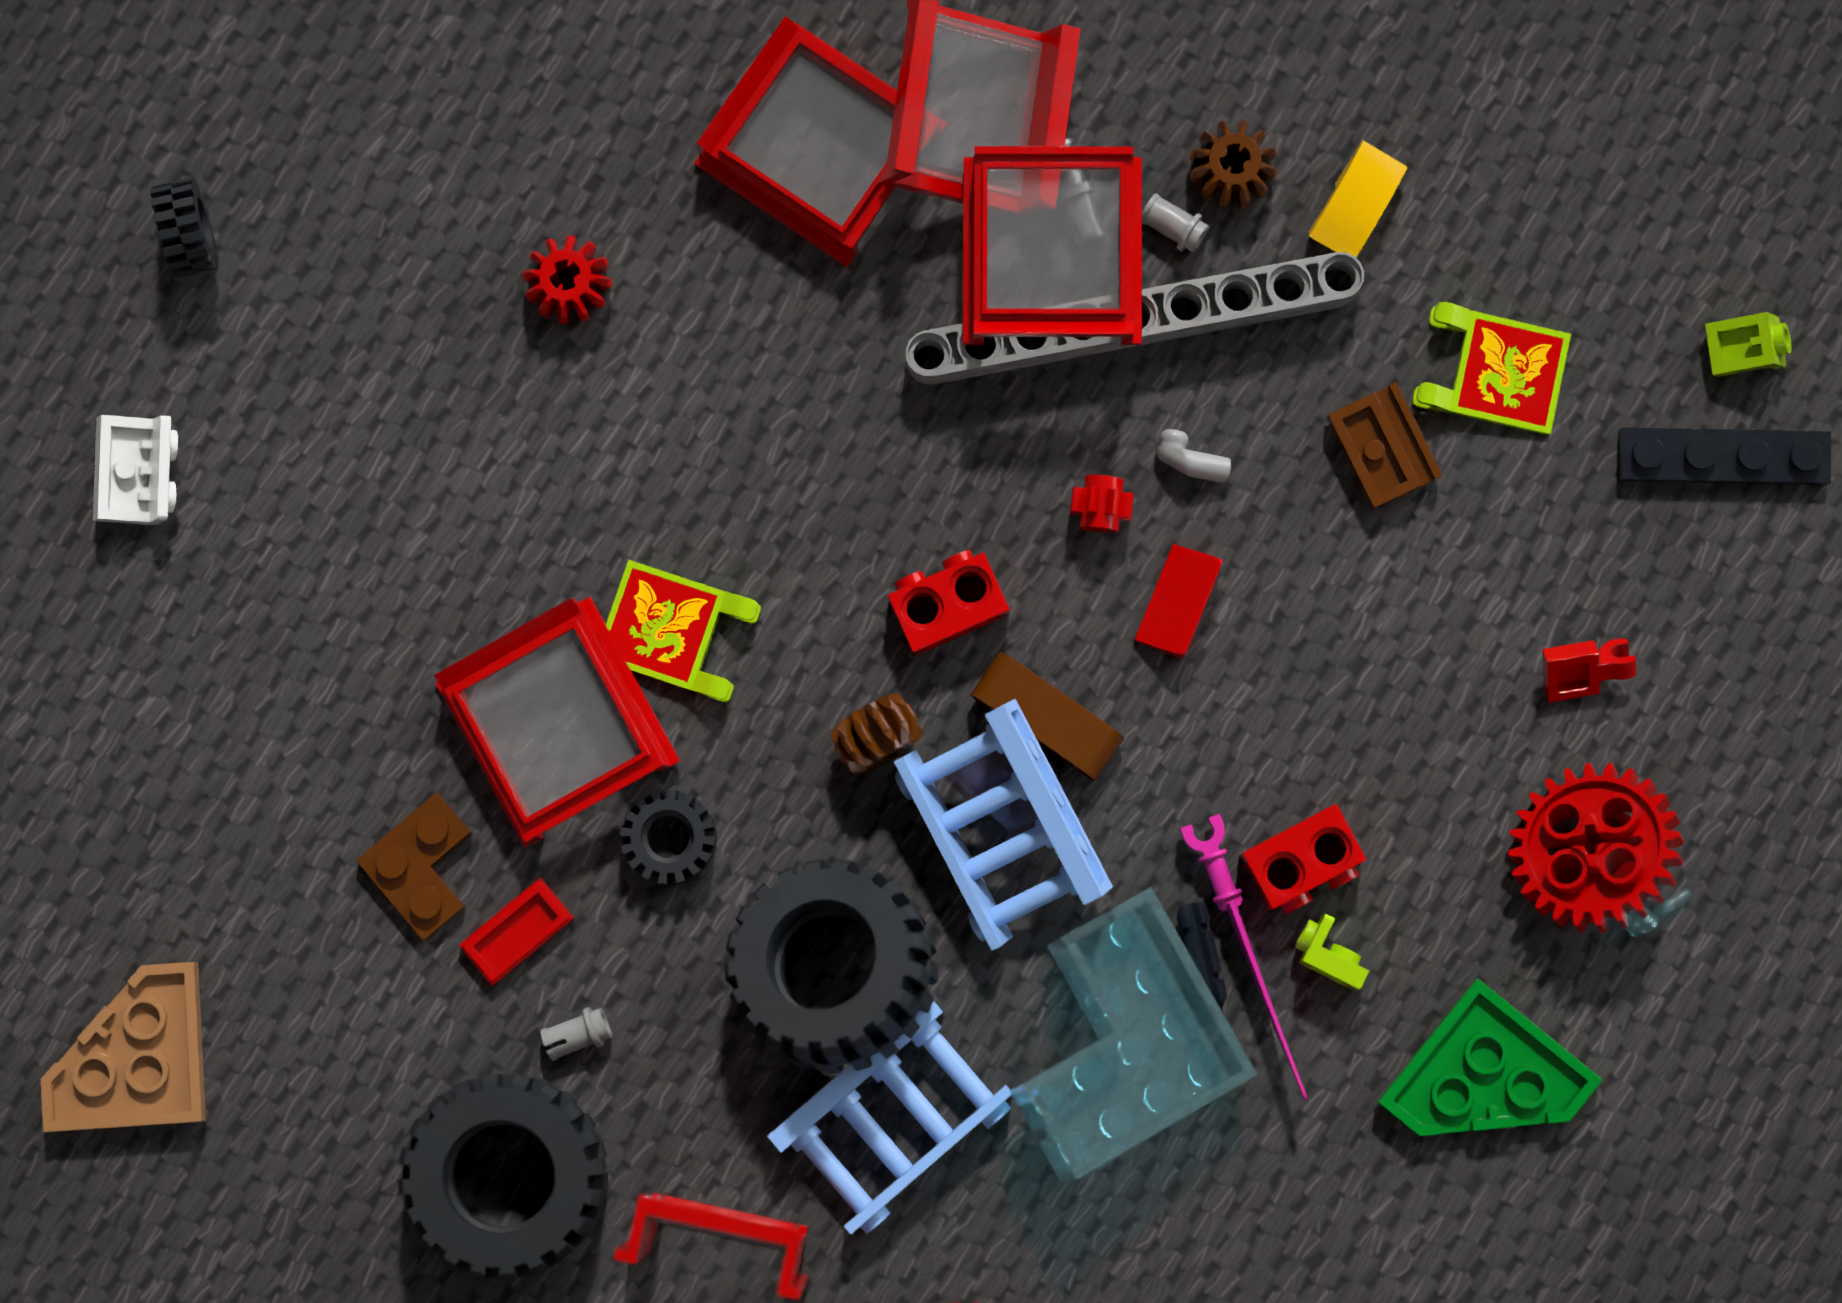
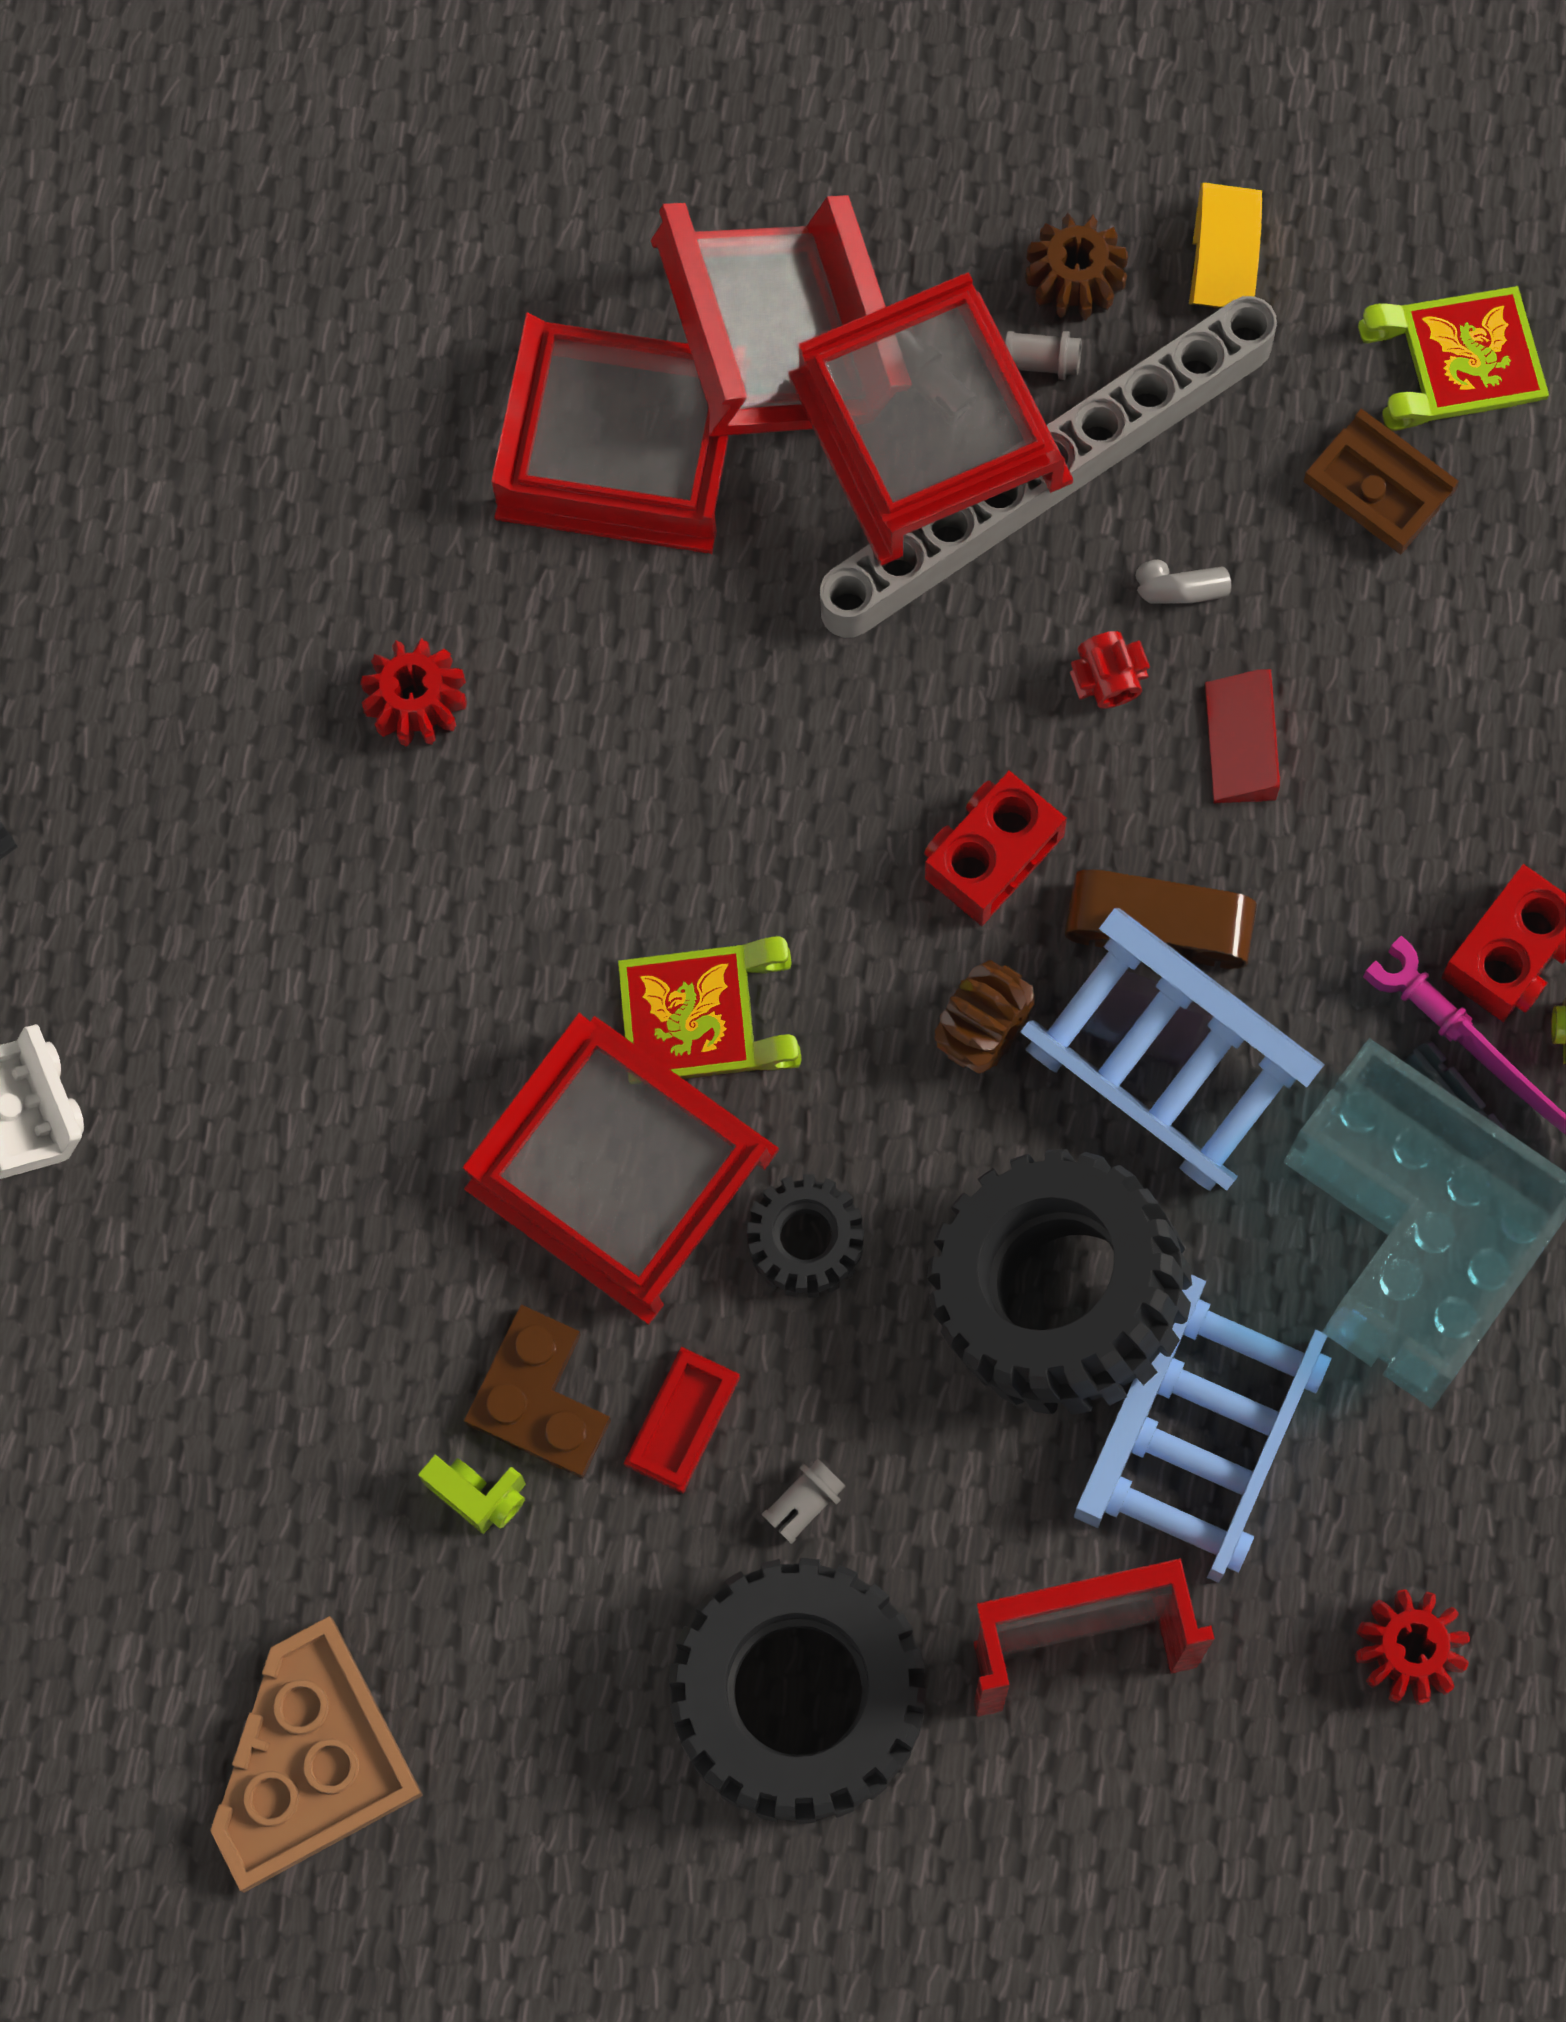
camera: 25 degrees left, 10 degrees down
none -> lime bracket [418,1454,526,1534]

